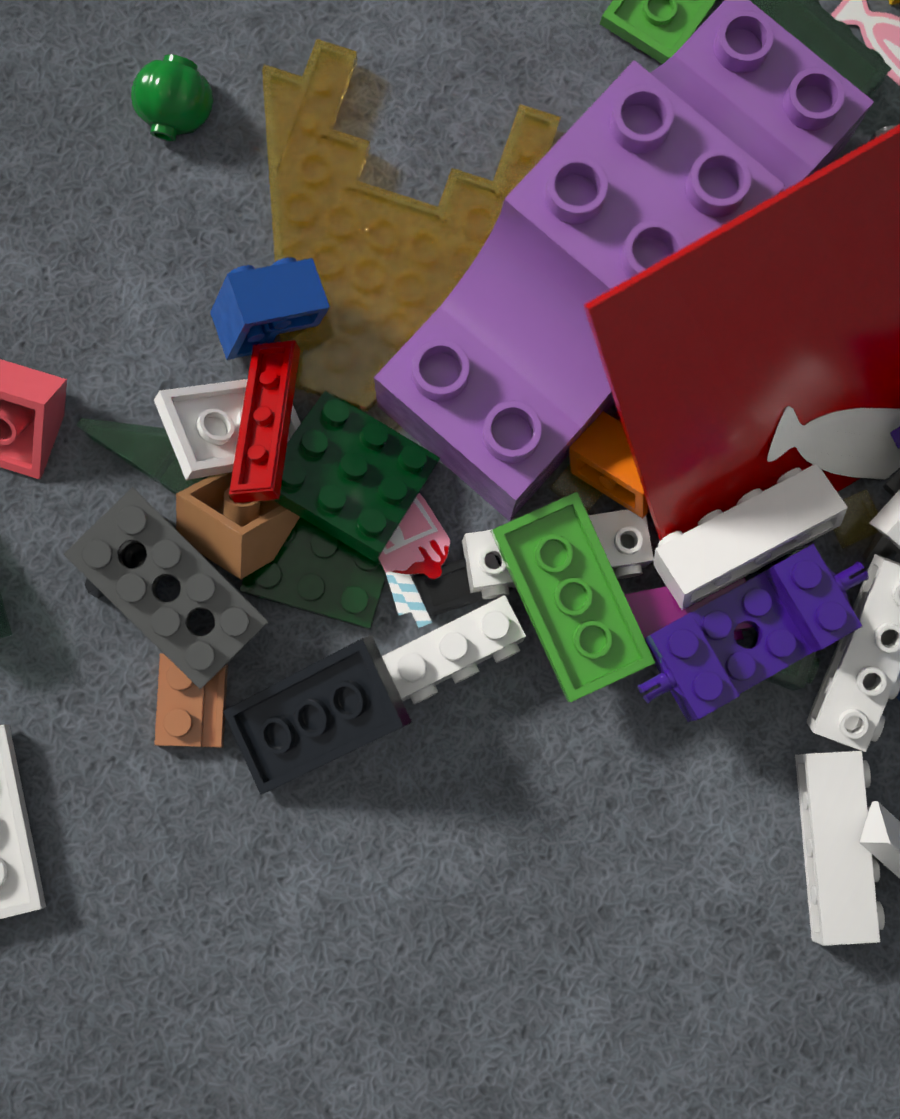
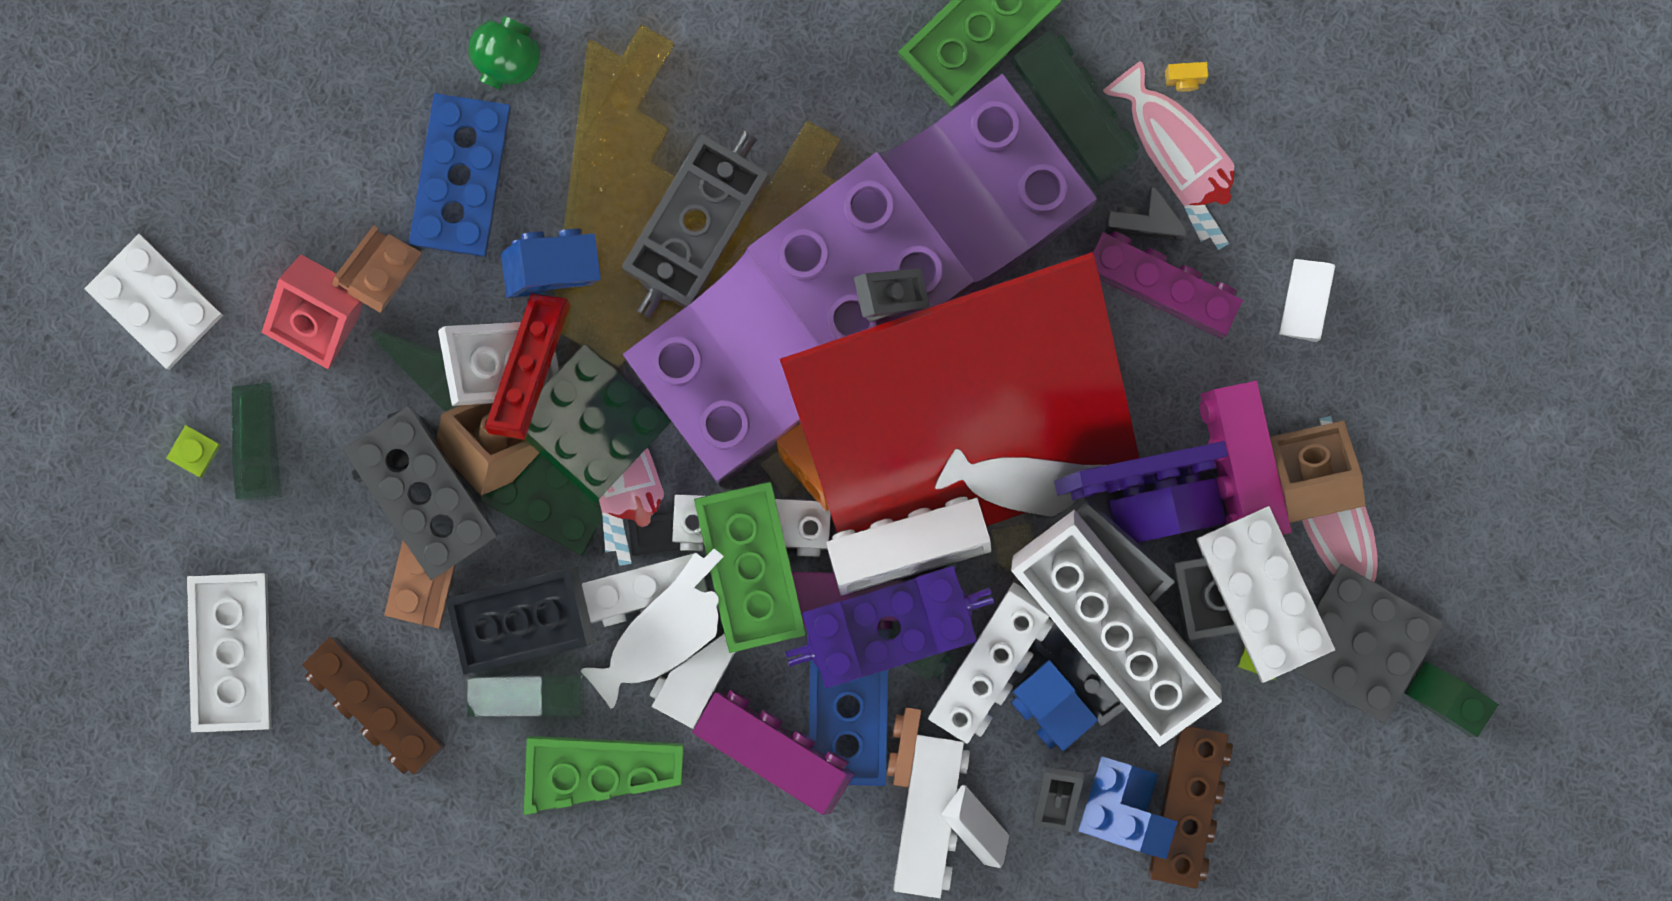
camera: 20 degrees right, 5 degrees up
none -> reddish brown brick [302,637,446,775]
none -> nougat plate [332,225,422,313]
none -> blue plate [409,93,511,258]
none -> slope [467,676,584,717]
none -> bright green wing [524,736,684,815]
none -> white sticker [581,549,724,709]
none -> dark grey brick [621,131,770,319]
none -> white slope [650,634,735,729]
none -> magenta brick [692,689,855,815]
none -> blue plate [809,629,889,786]
none -> dark grey slope [854,268,930,321]
none -> nougat plate [887,707,921,788]

